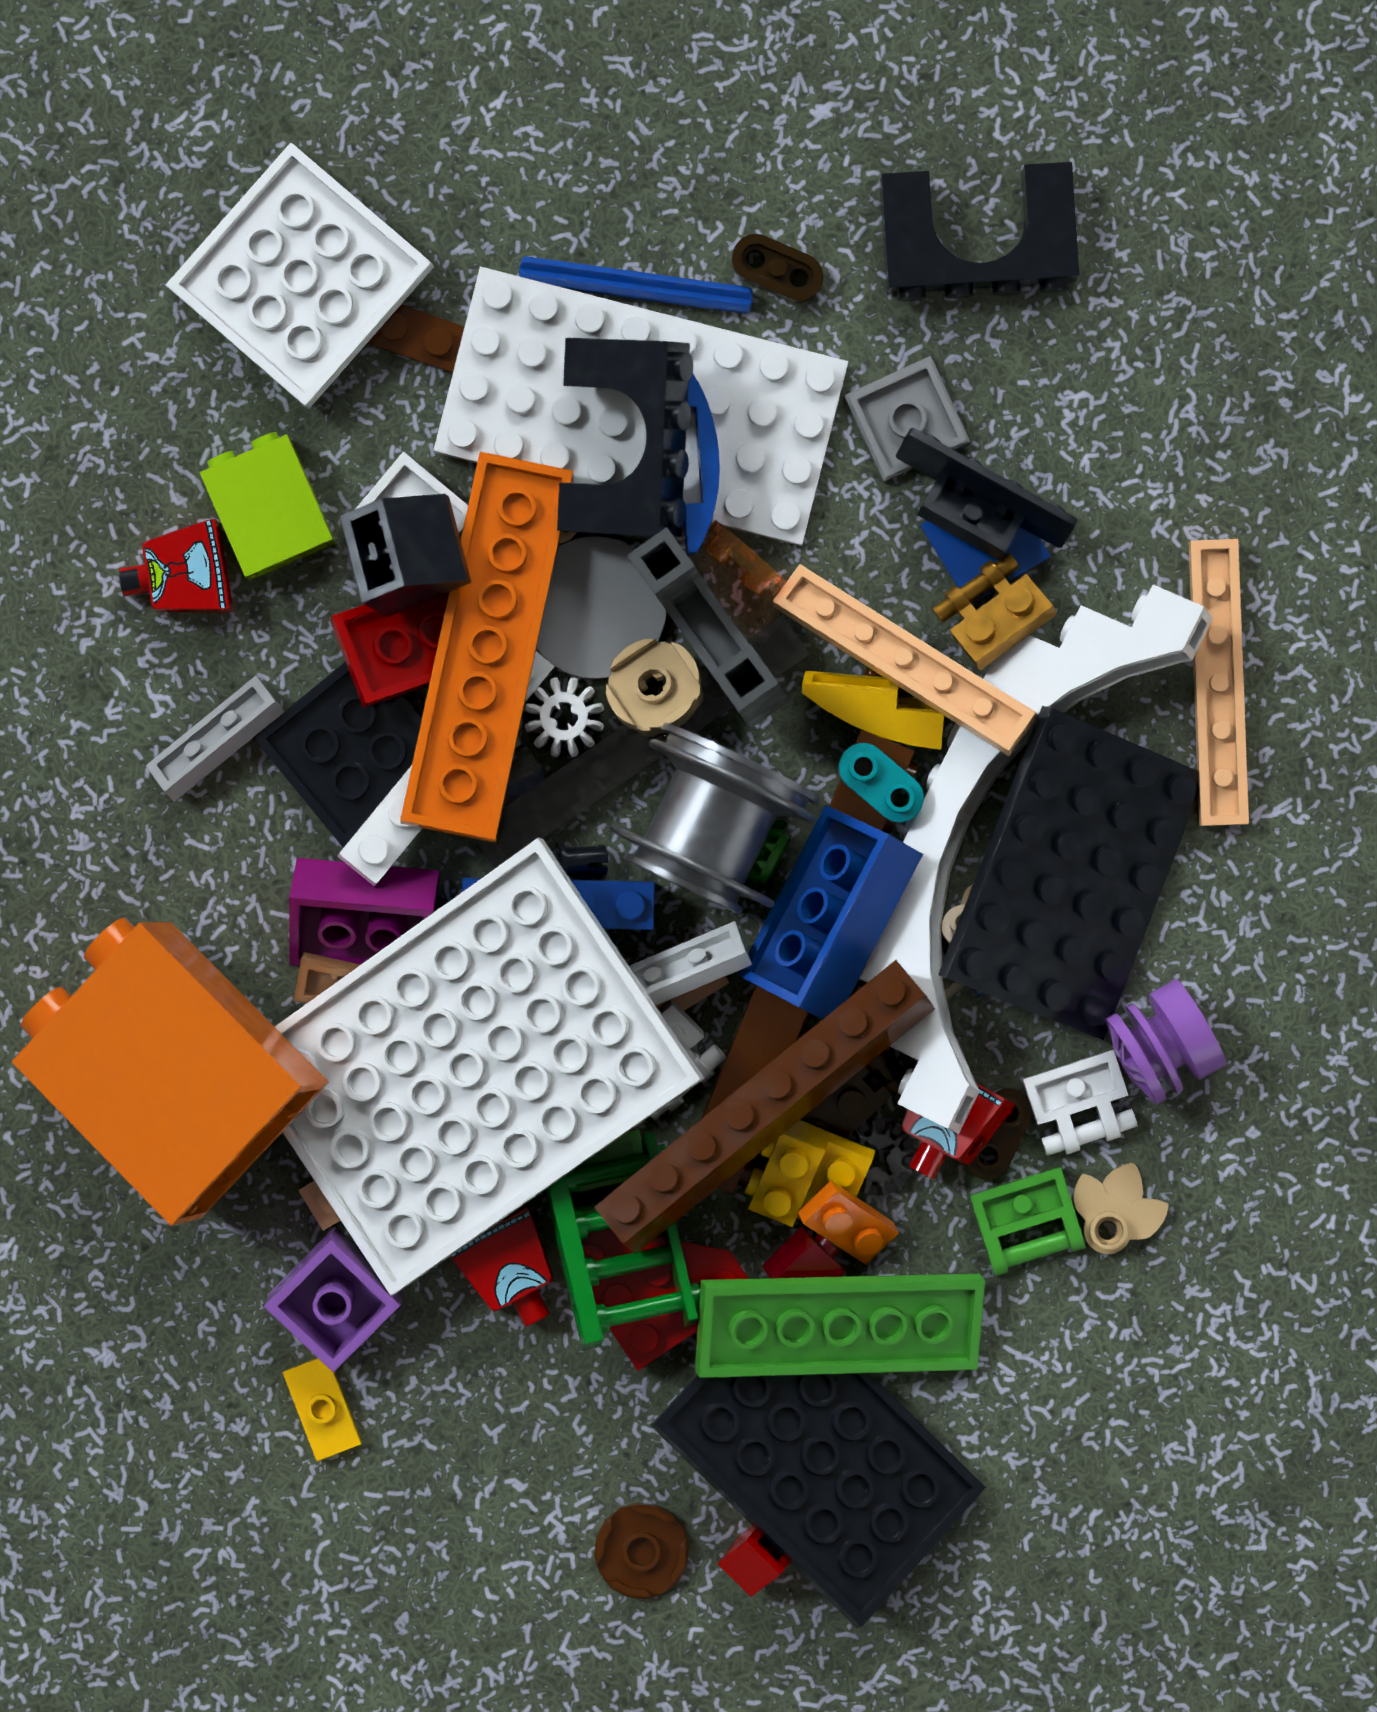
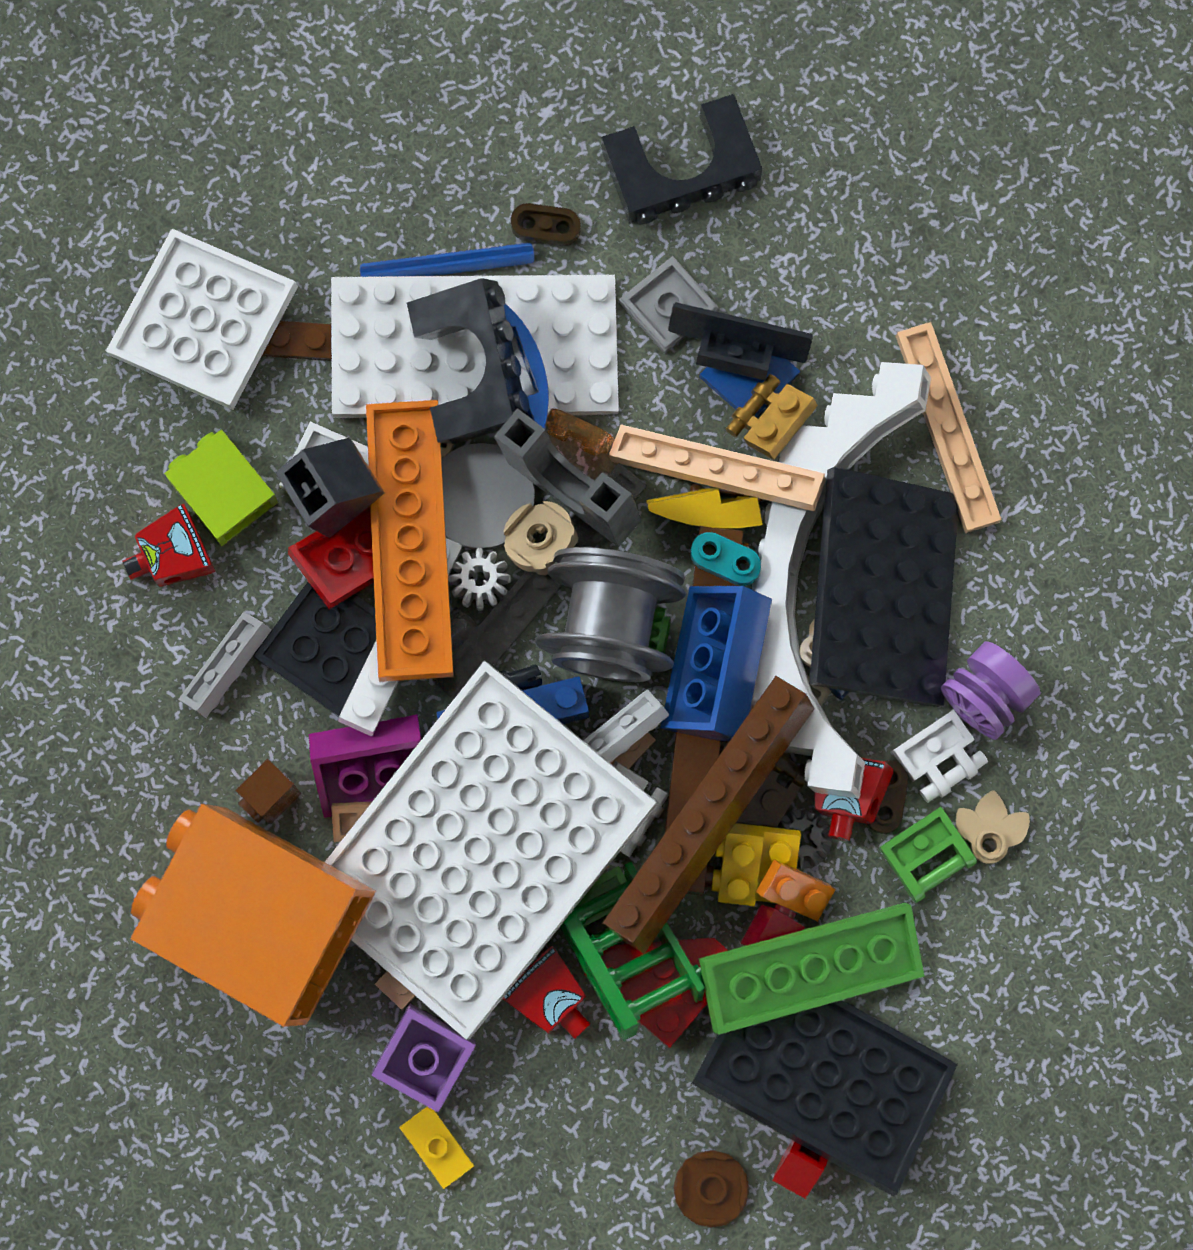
camera: 15 degrees left, 10 degrees down
none -> reddish brown brick [235,758,302,825]

